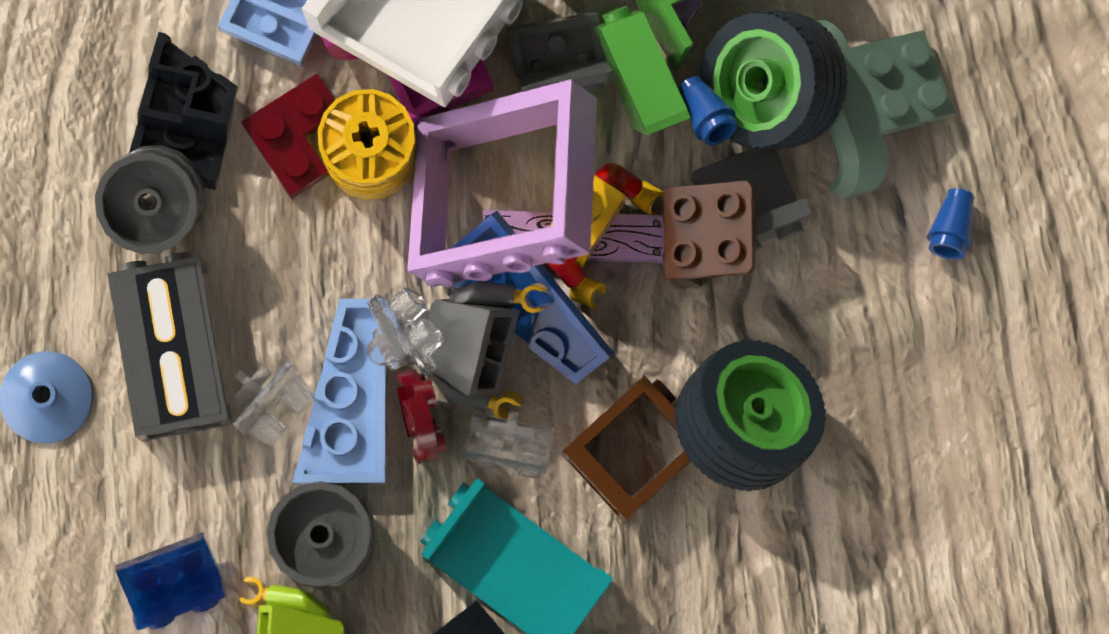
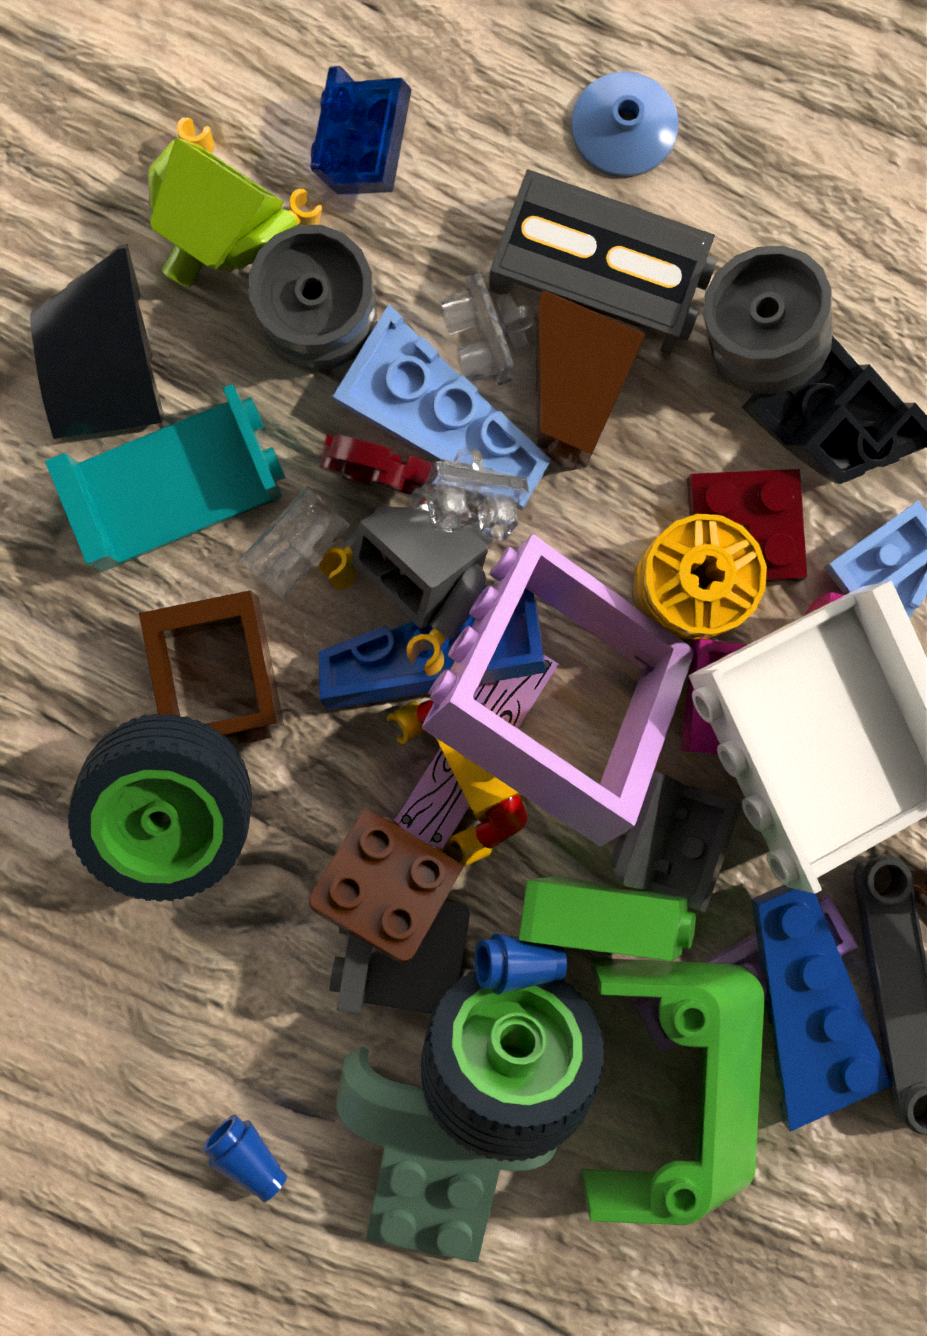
camera: 120 degrees right, 5 degrees up
none -> reddish brown slope [536,290,646,468]

